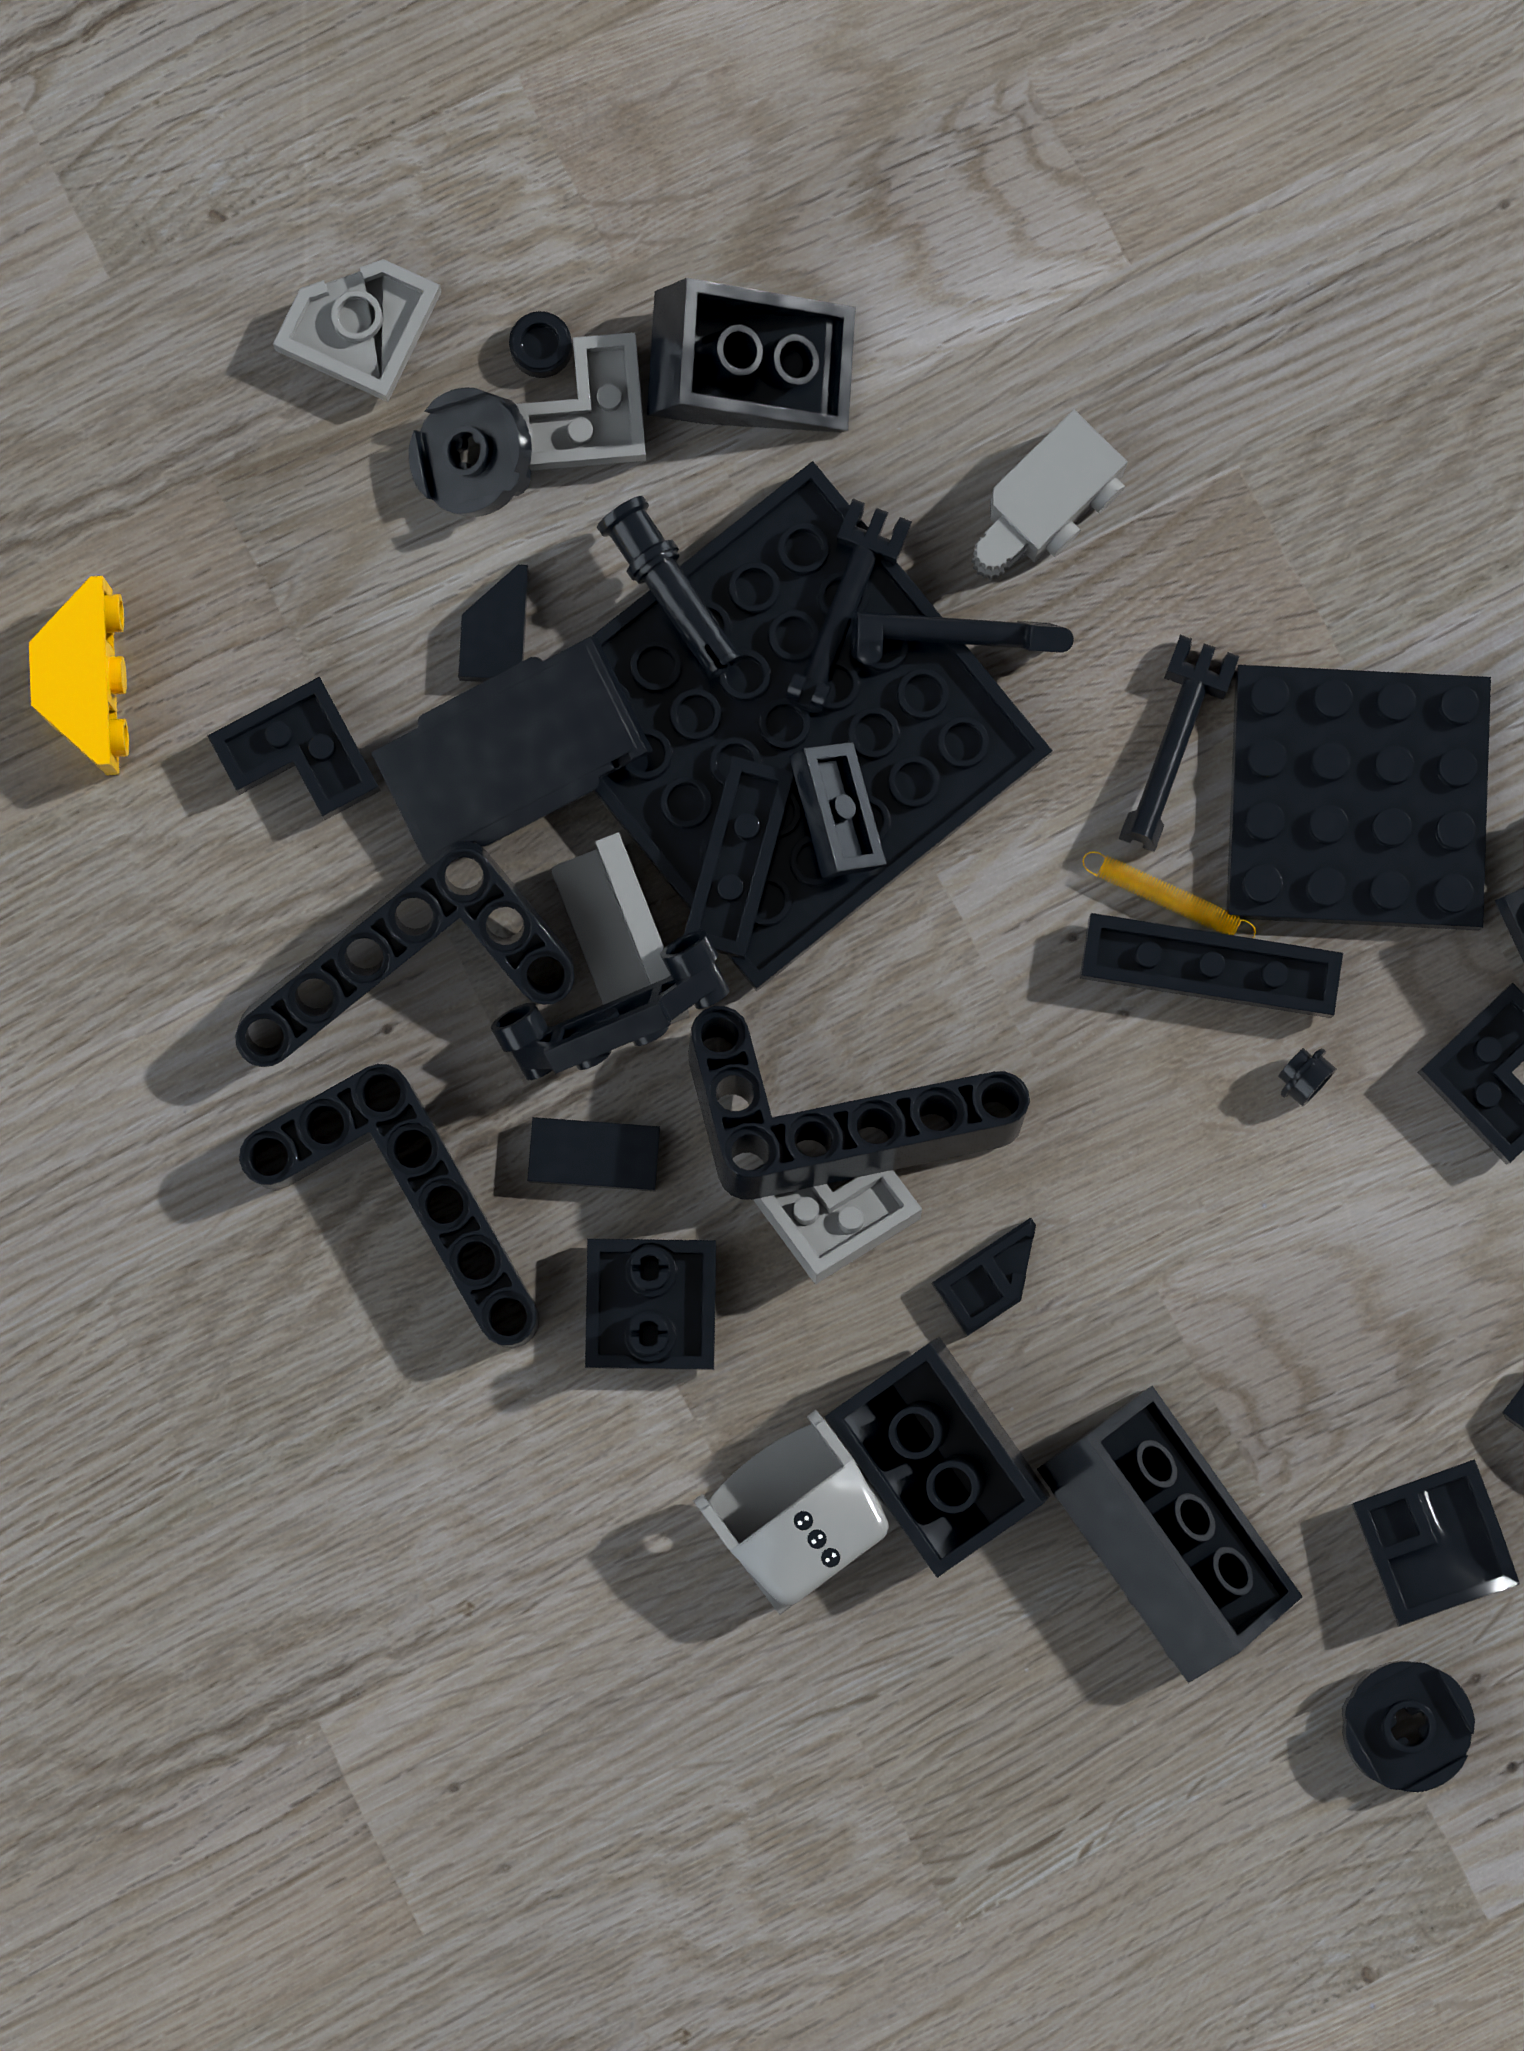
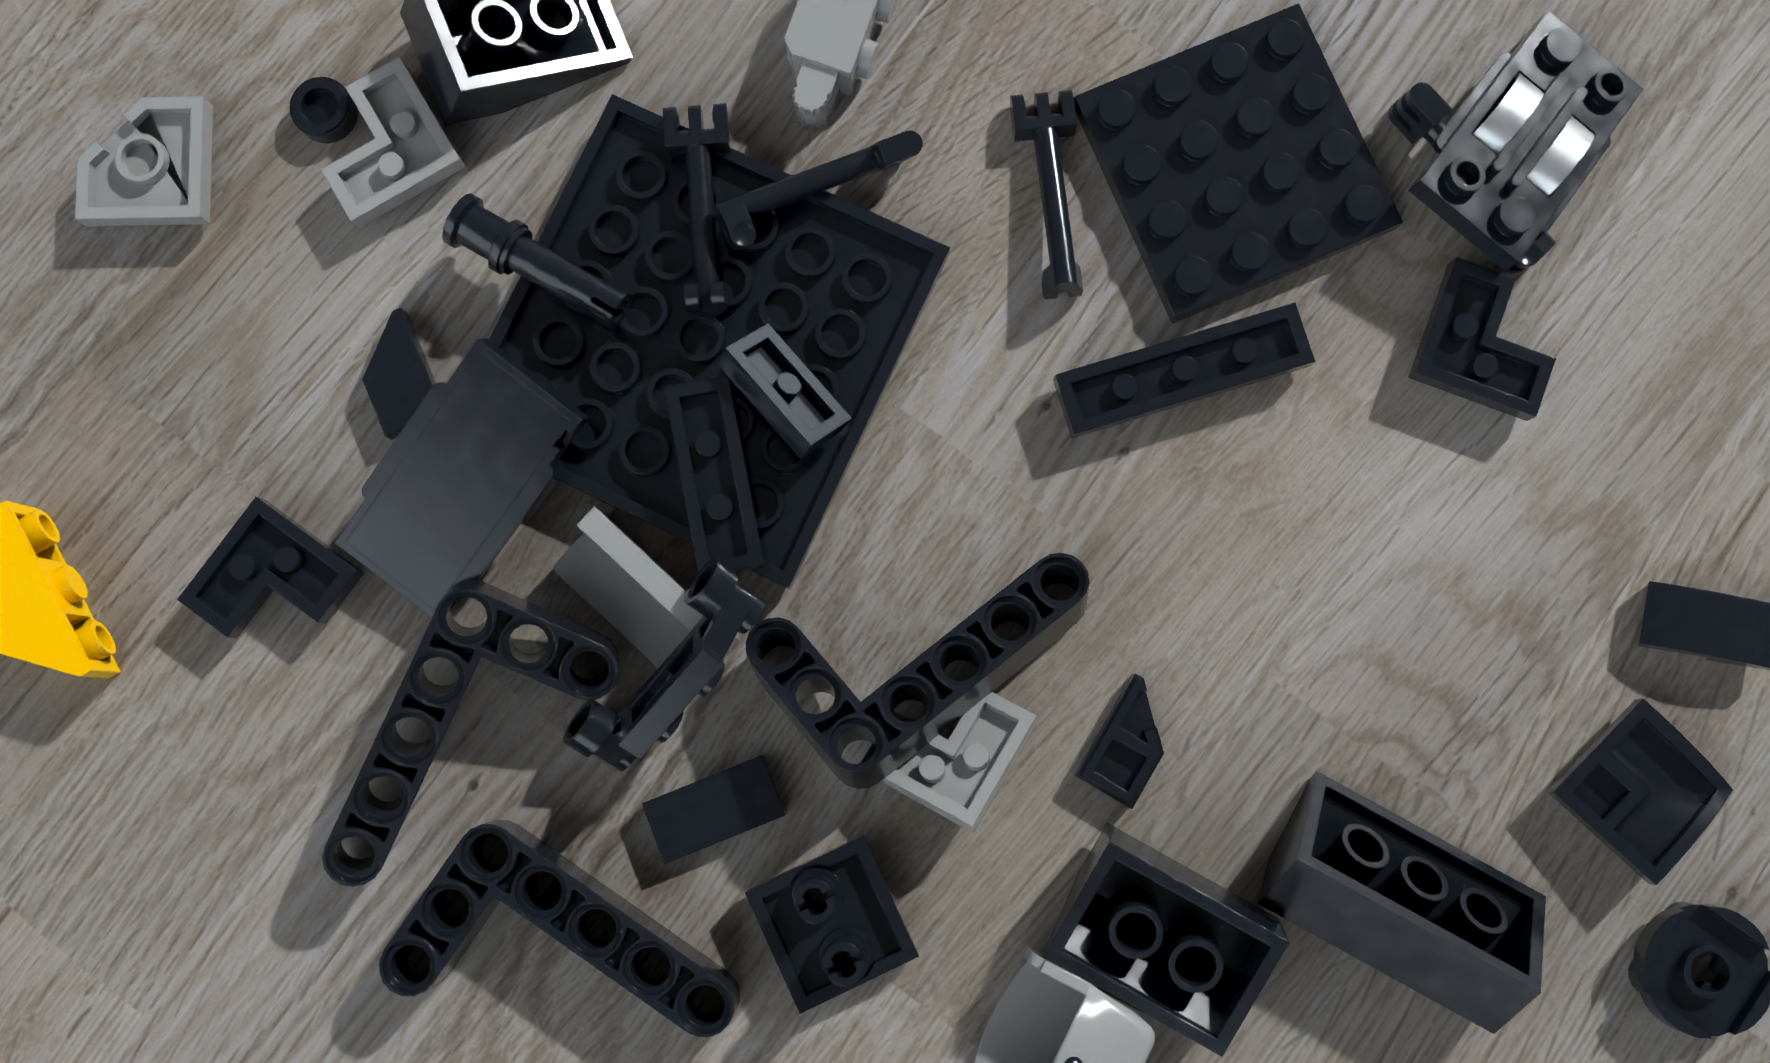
camera: 25 degrees left, 0 degrees up
black plate [409,387,532,517] -> none
yellow piece [1082,851,1256,938] -> none
black plate [1278,1048,1337,1107] -> none

